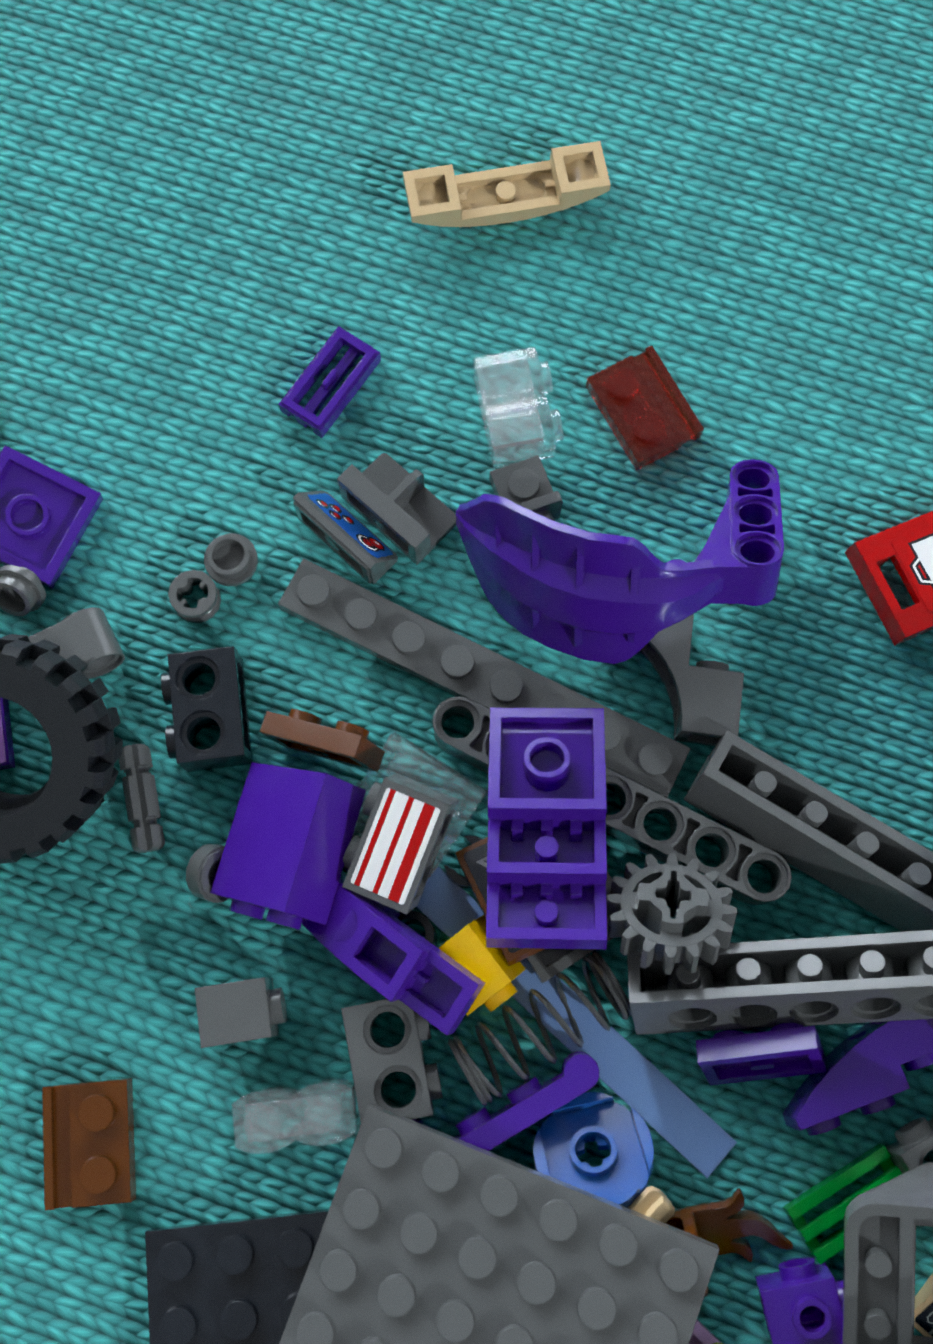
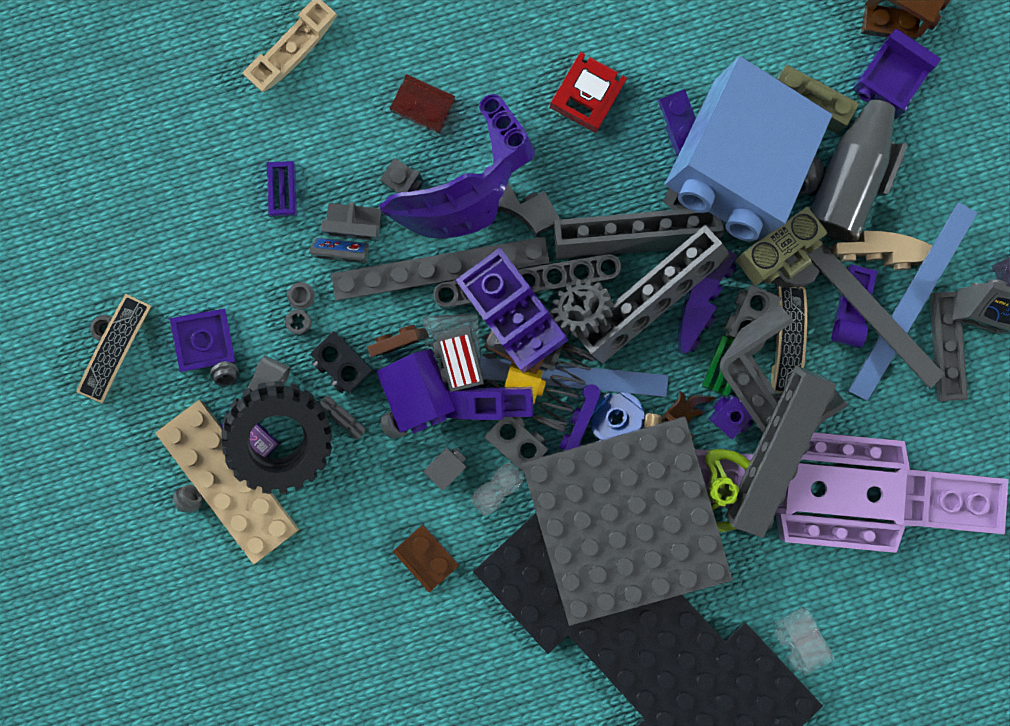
camera: 40 degrees left, 10 degrees up
clear brick [473,347,563,468] -> none
dark purple plate [696,1023,827,1086] -> none

